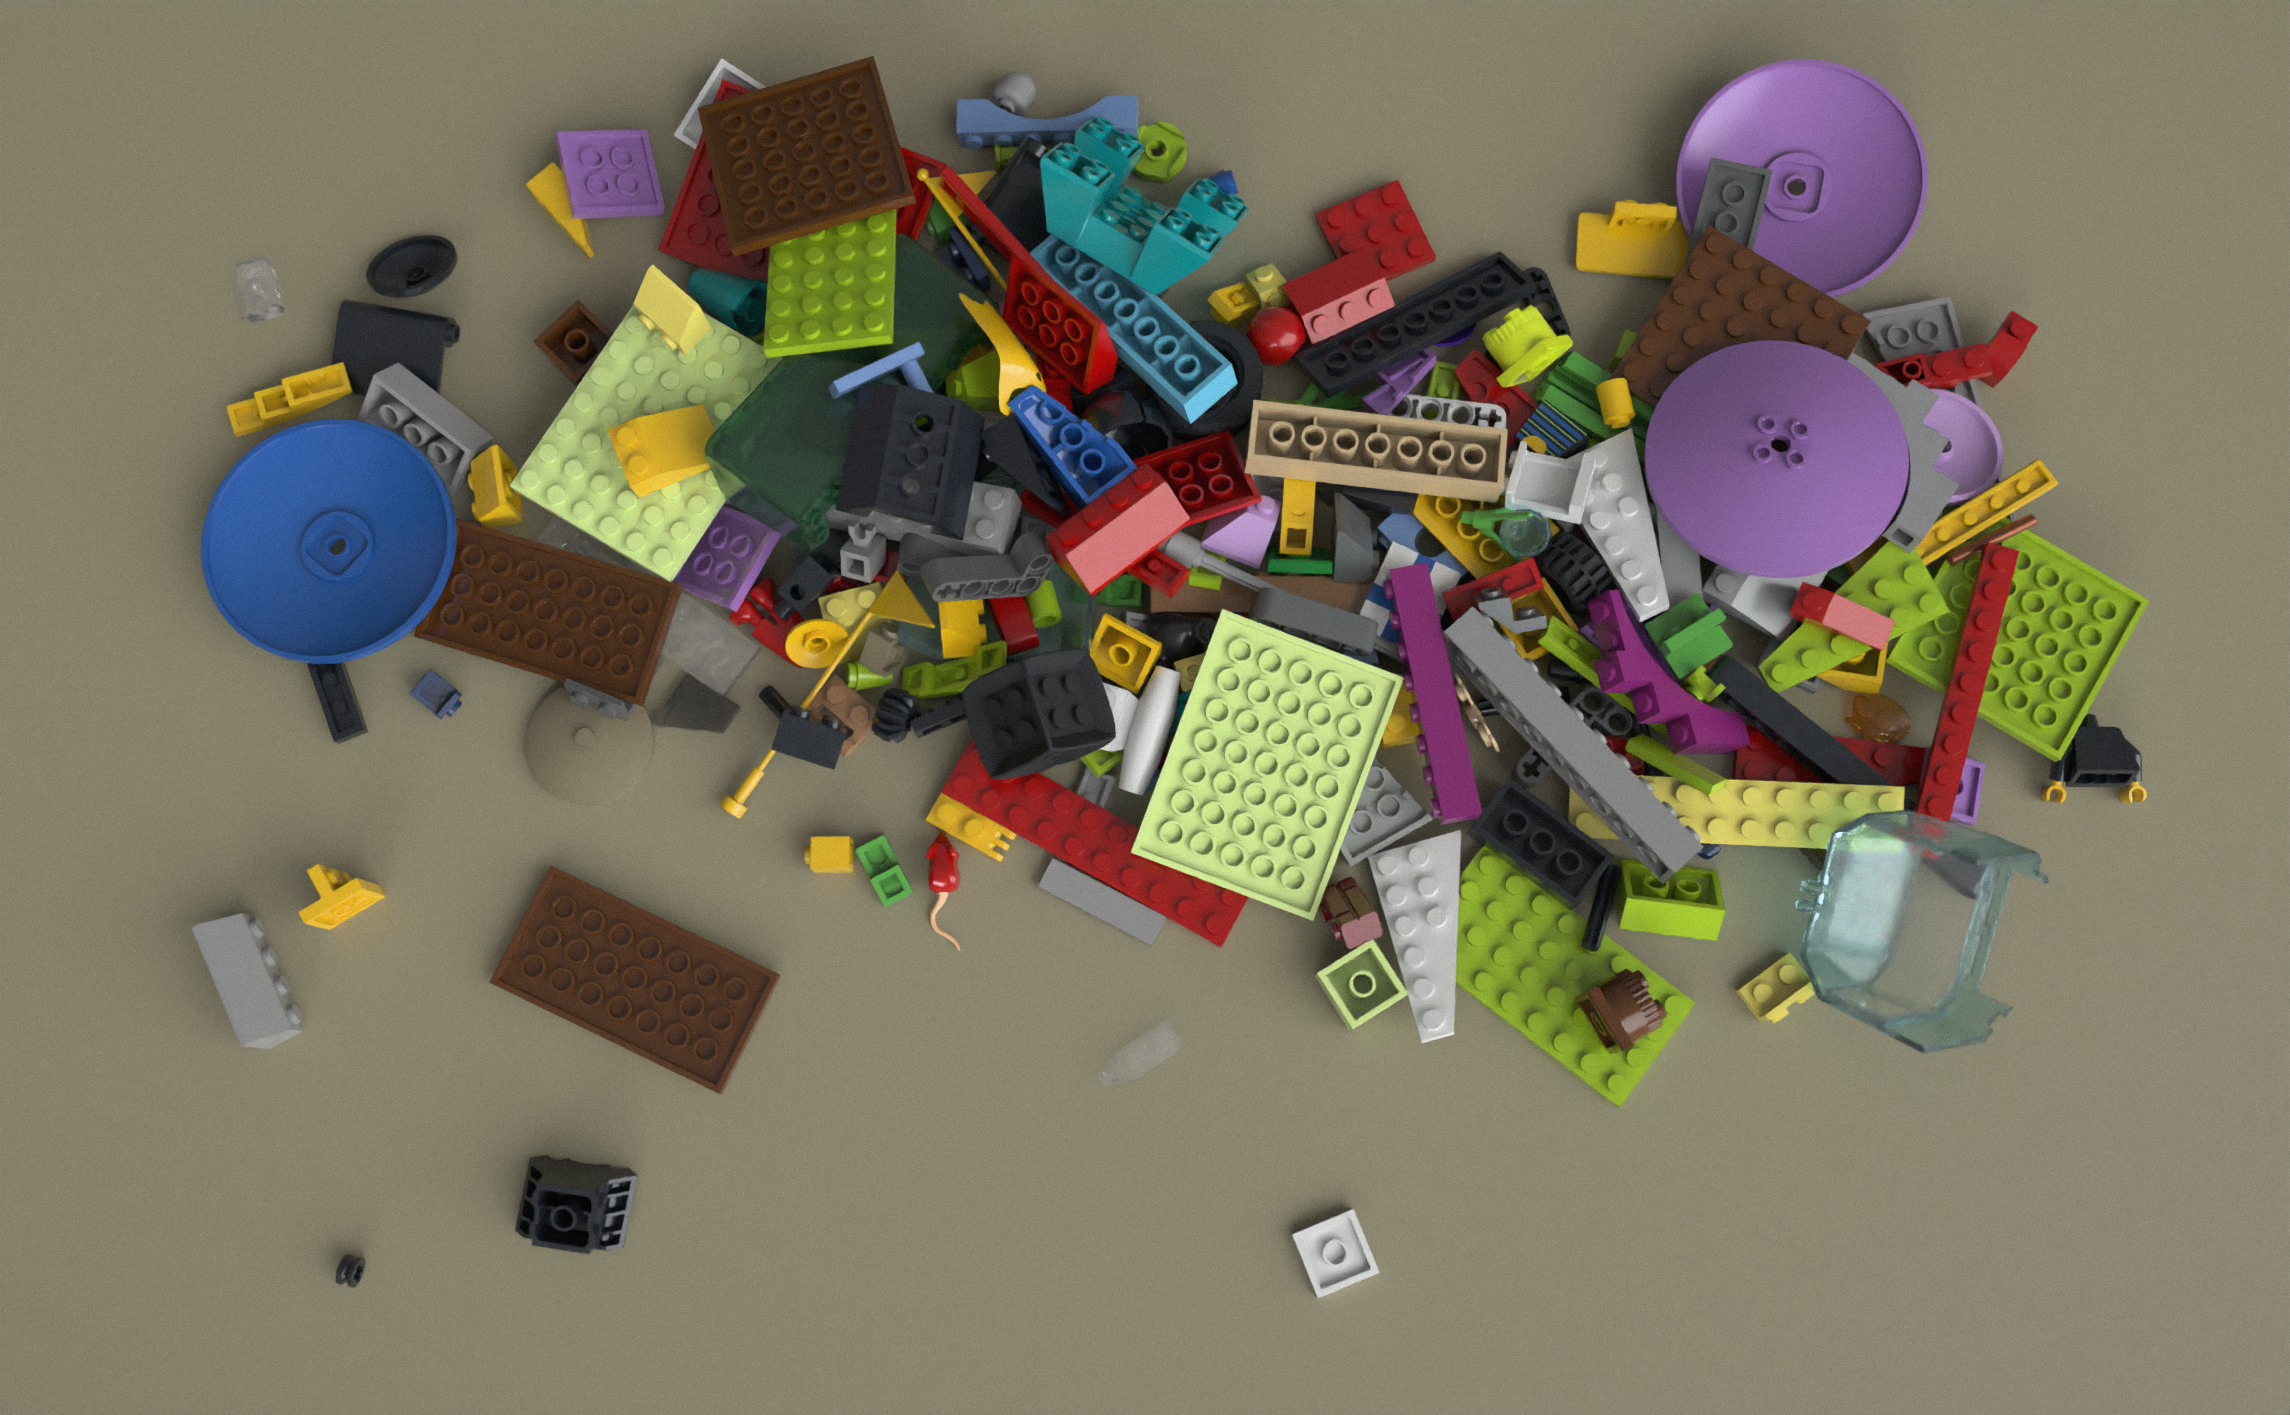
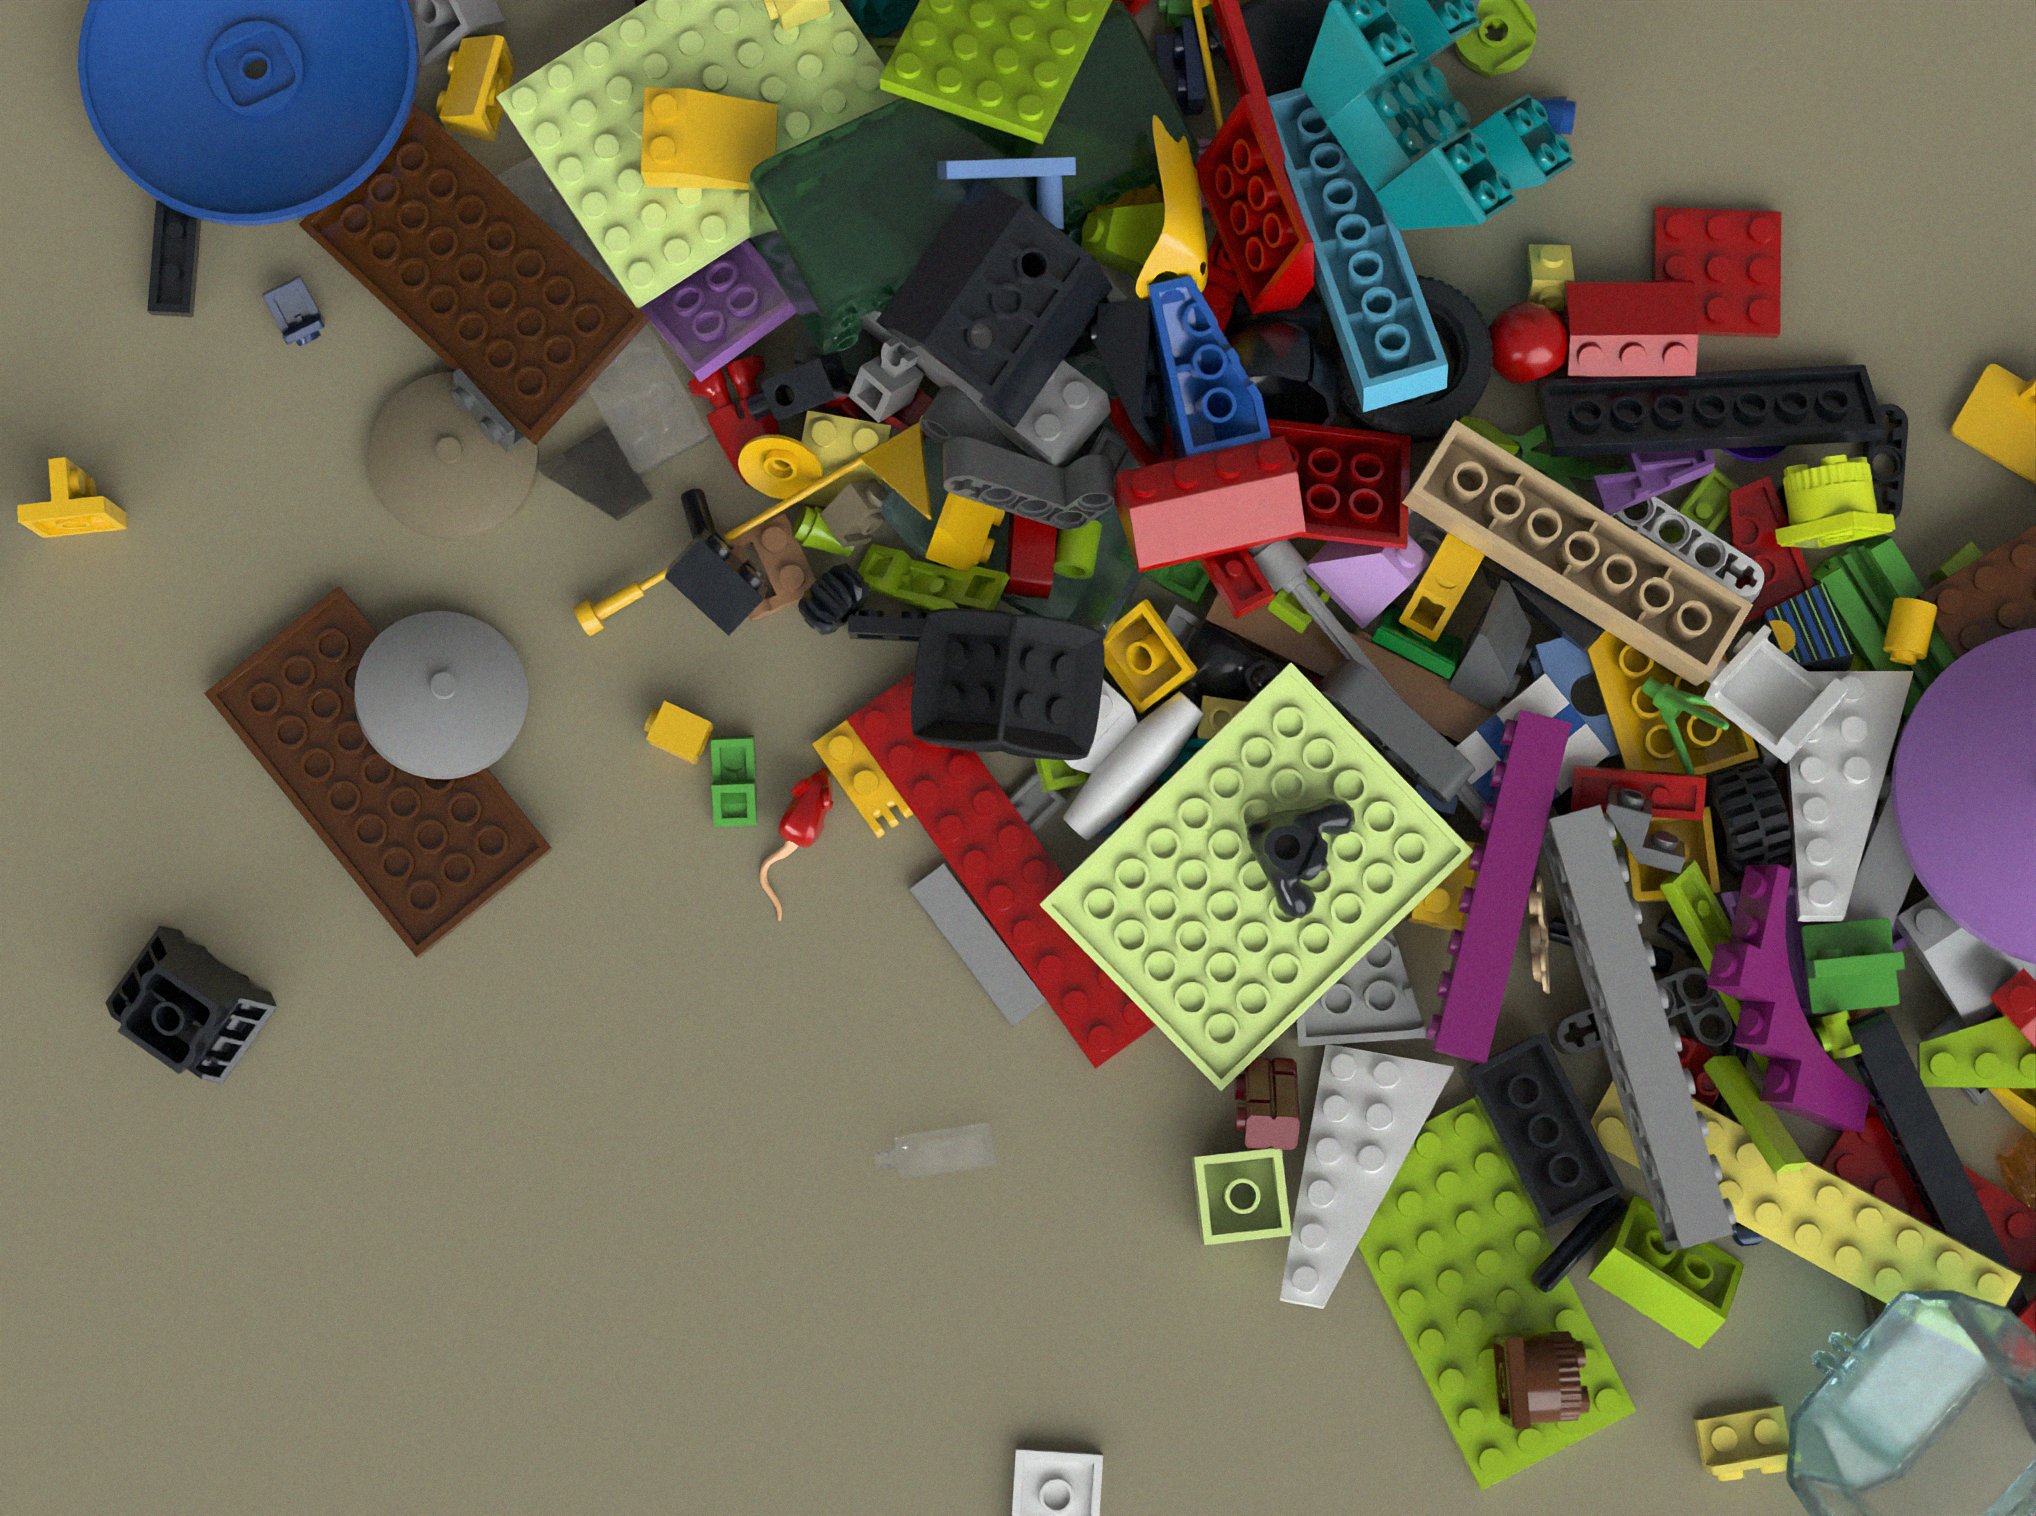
camera: 20 degrees right, 5 degrees up
yellow slope [1207,282,1261,328] -> none
clear light blue hair [1499,509,1552,557] -> none
none -> light grey dish [354,611,529,779]
none -> black head [1246,798,1355,919]

